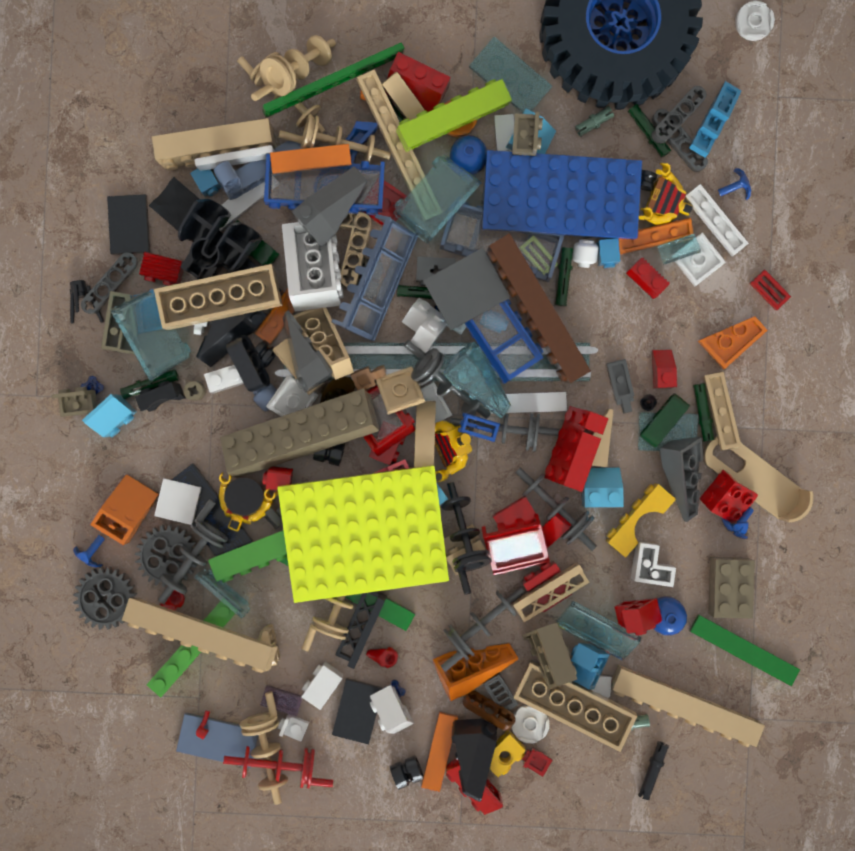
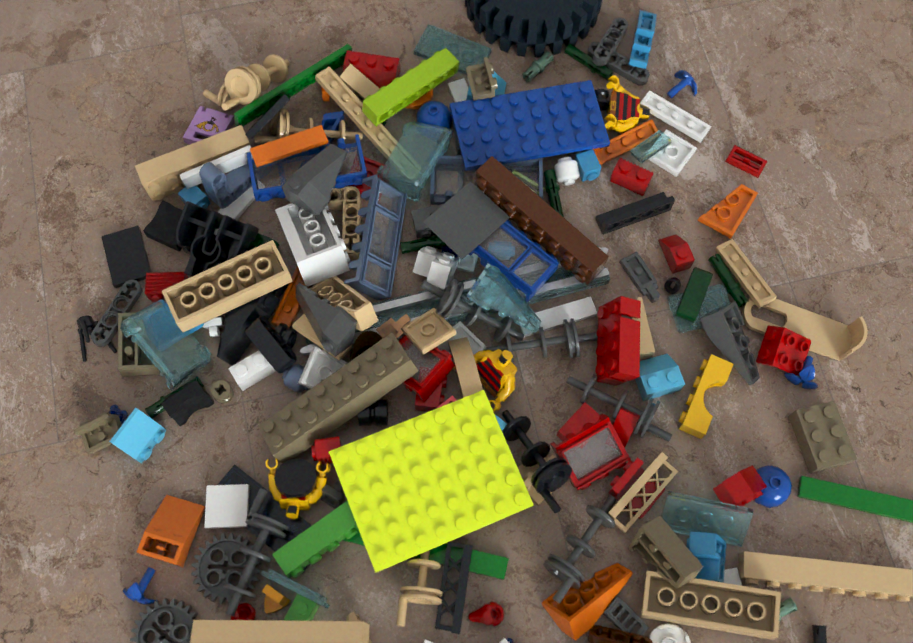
camera: 20 degrees left, 20 degrees down
blue tile [458,413,500,442] -> none
white brick [631,541,676,587] -> none
none -> lavender container [183,106,235,144]
none -> black tile [245,92,290,139]
none -> light orange tile [262,584,290,614]
none -> black fence [595,192,675,235]

